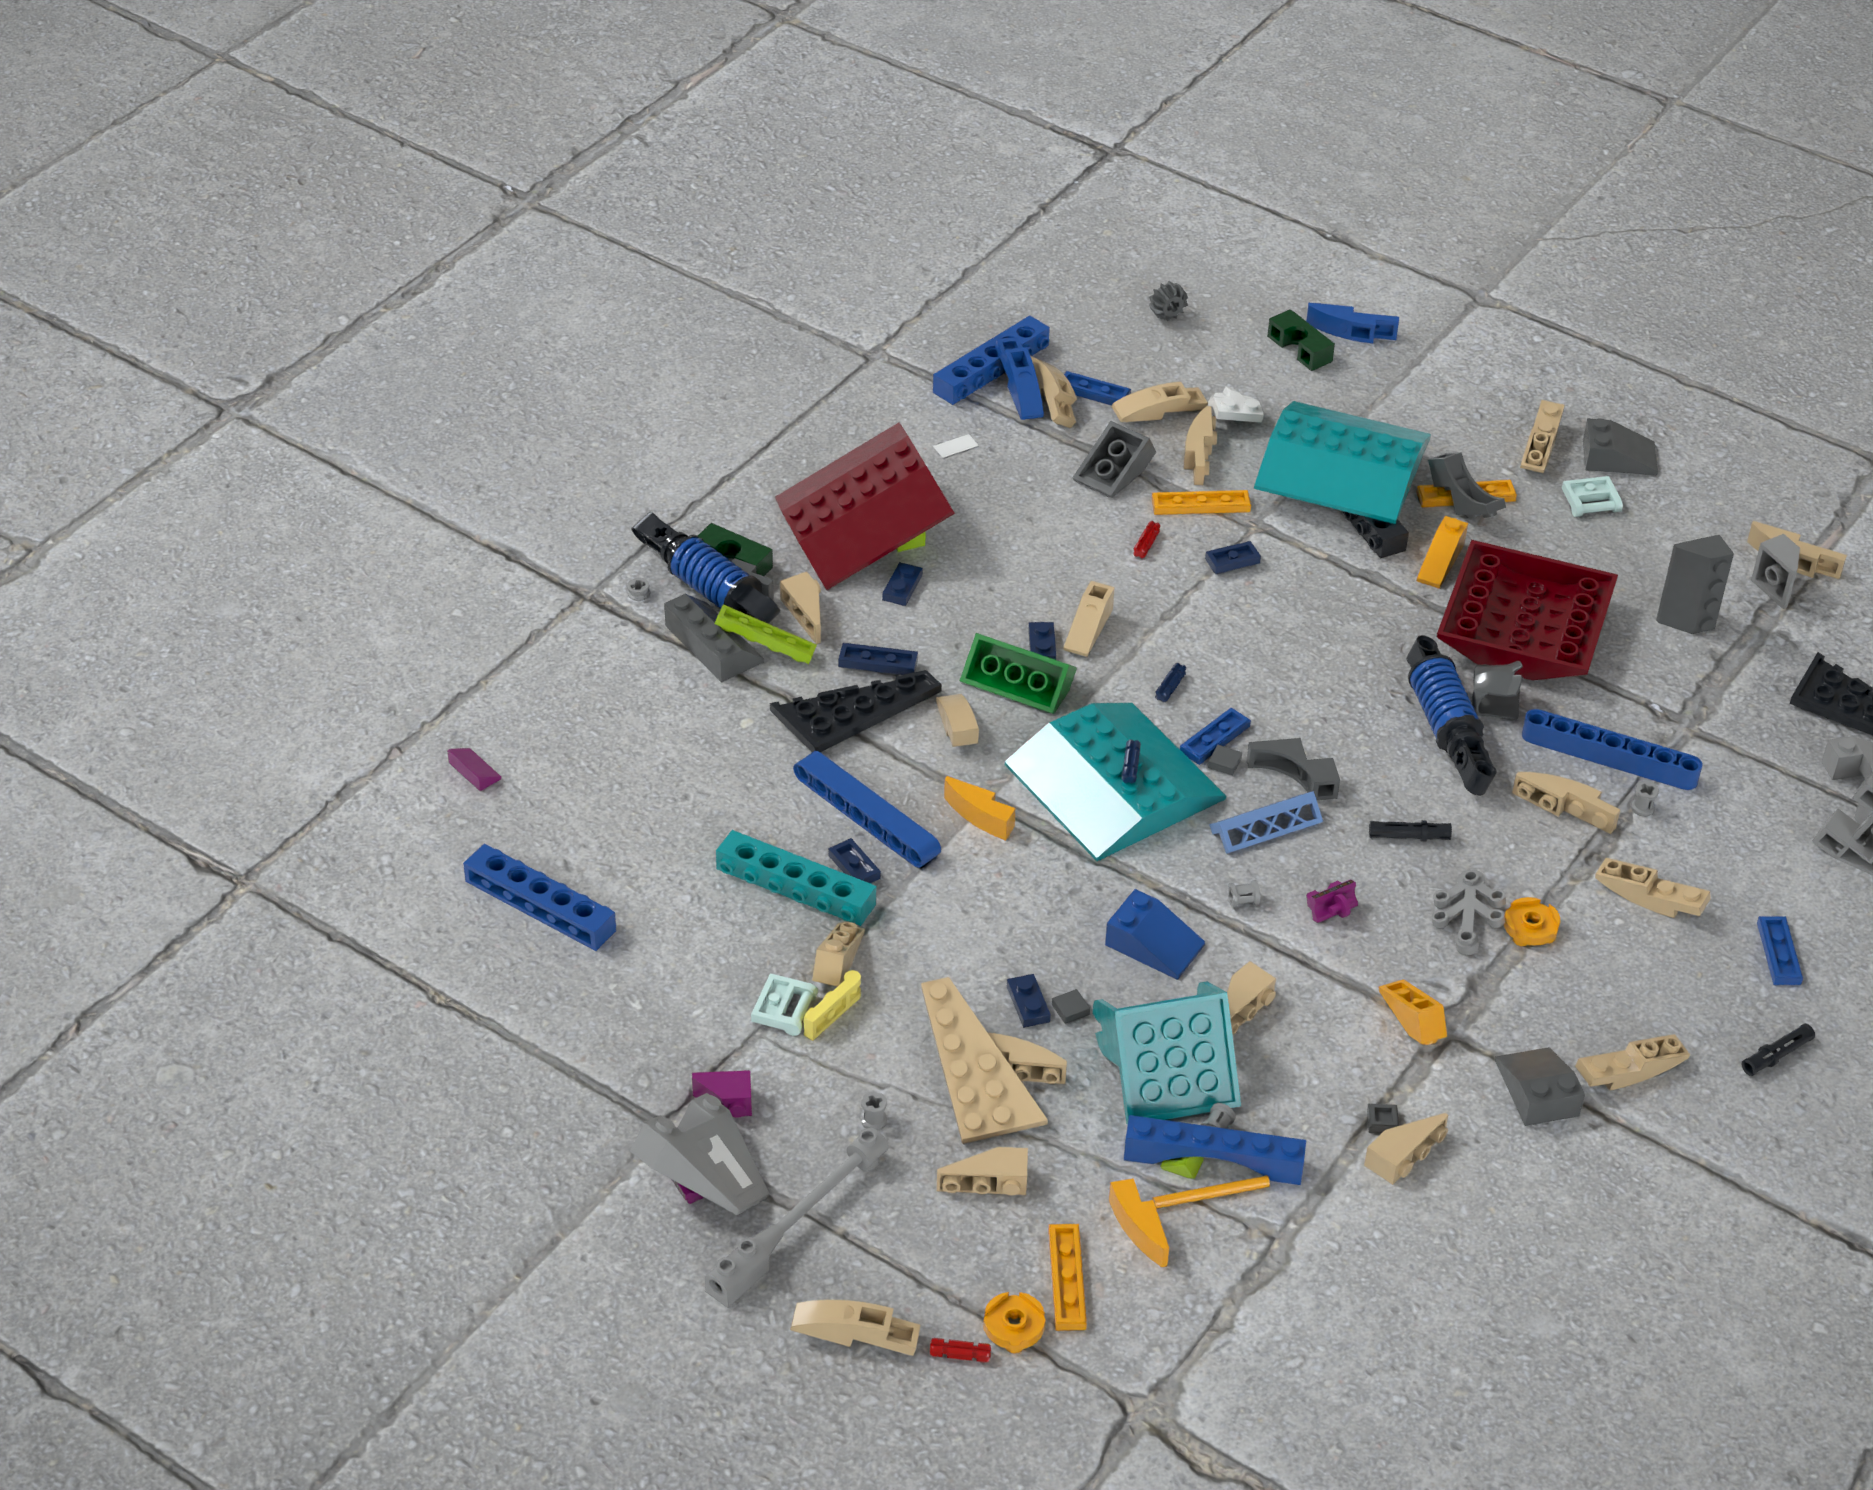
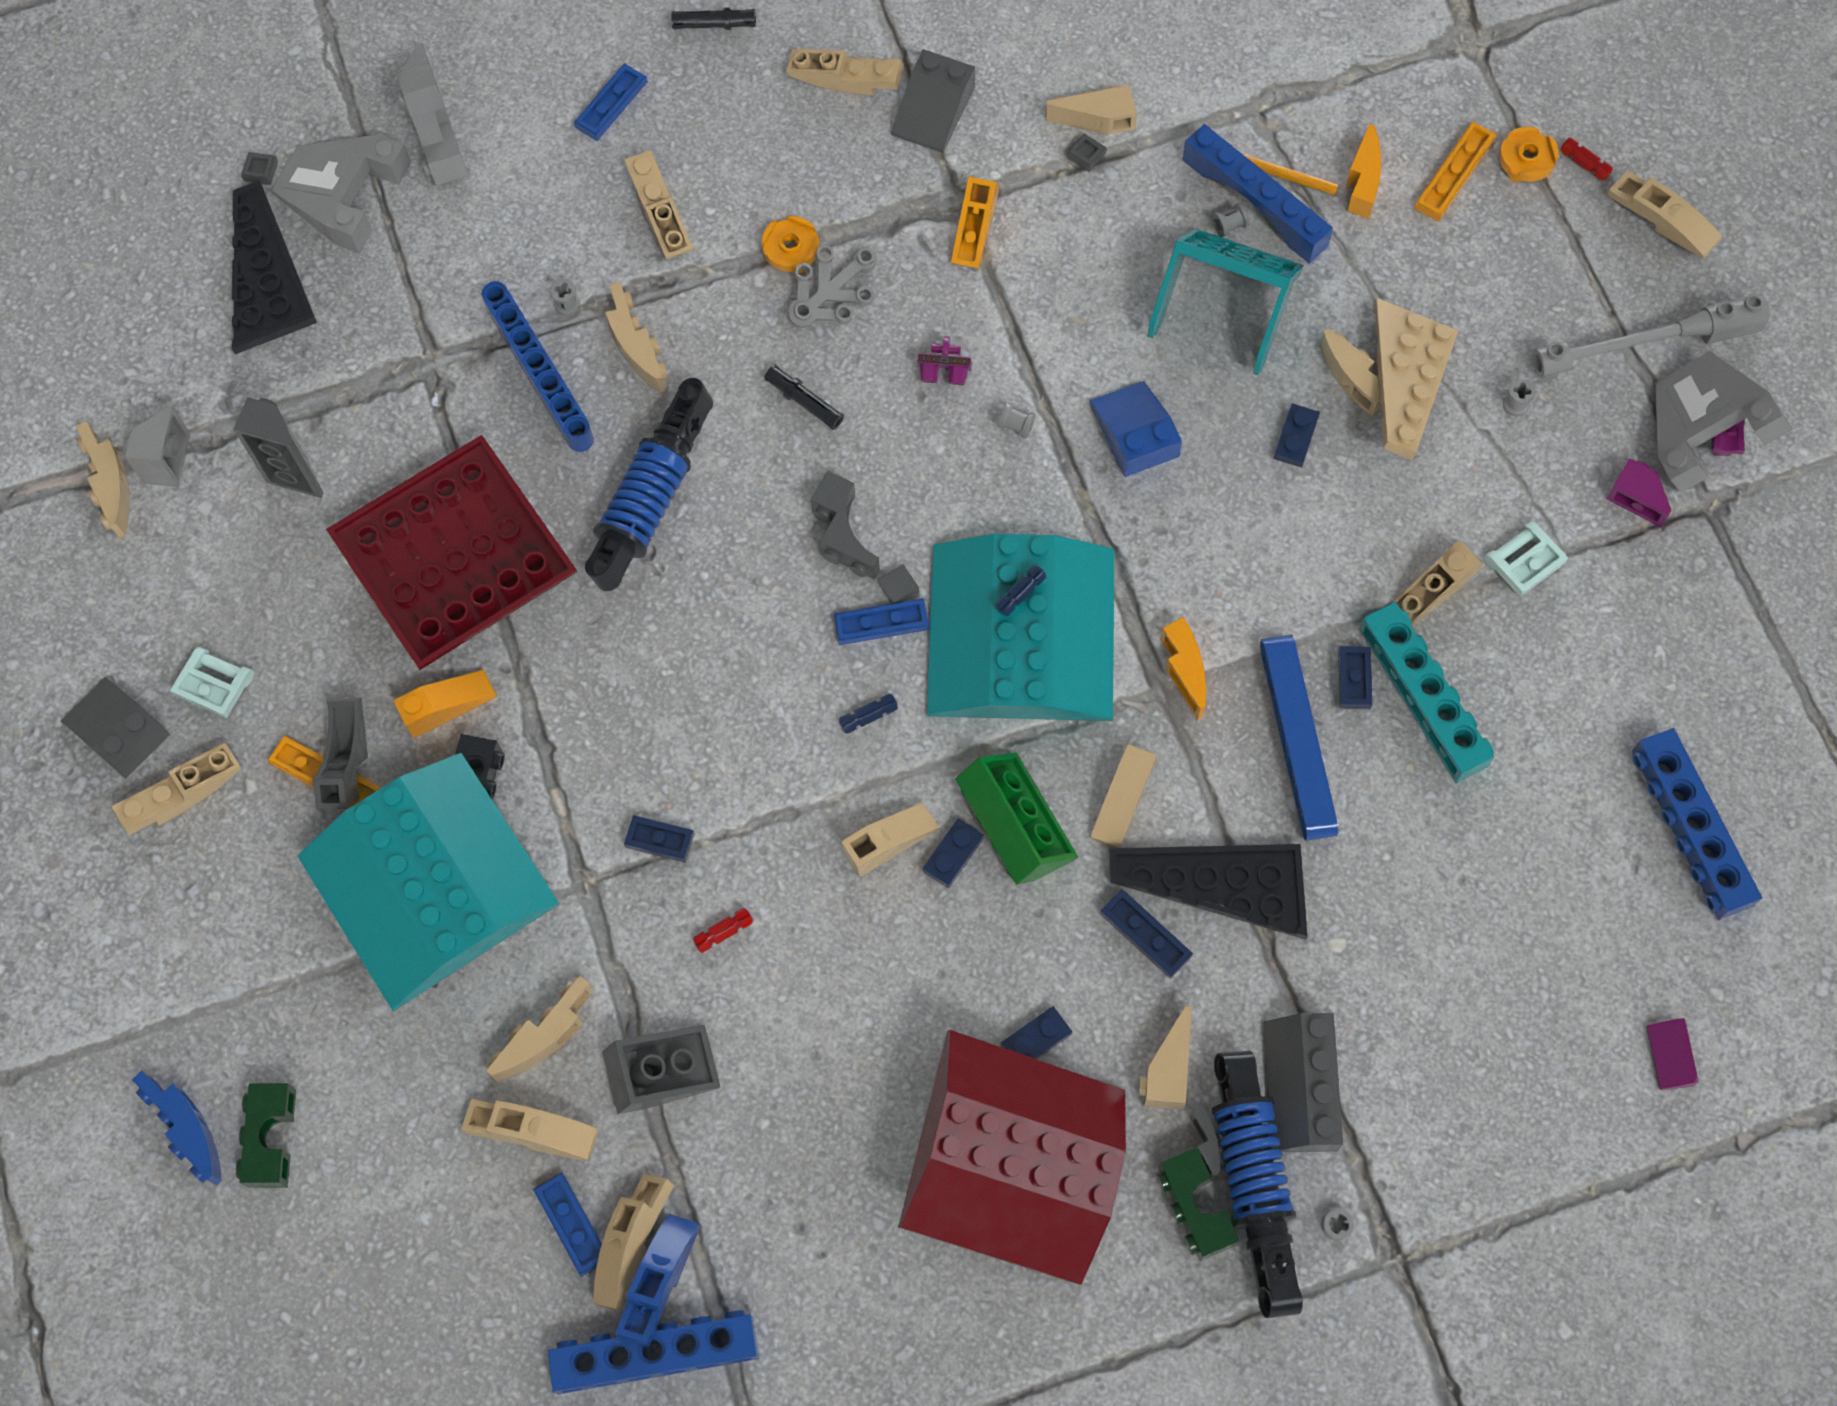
camera: 140 degrees left, 25 degrees up
lime plate [714,605,817,664] -> none
light yellow plate [803,970,861,1041] -> none
white sticker [933,434,979,458] -> none
tan slope [937,1147,1028,1196] -> none
dark grey tile [1052,989,1090,1024] -> none
dark grey gear [1149,281,1188,321] -> none
light orange tile [1152,490,1251,515] -> none
white plate [1207,386,1264,423] -> none
medium blue fence [1209,791,1323,854] -> none
tan slope [1227,961,1276,1035] -> none
dark grey piece [1472,661,1523,720] -> none

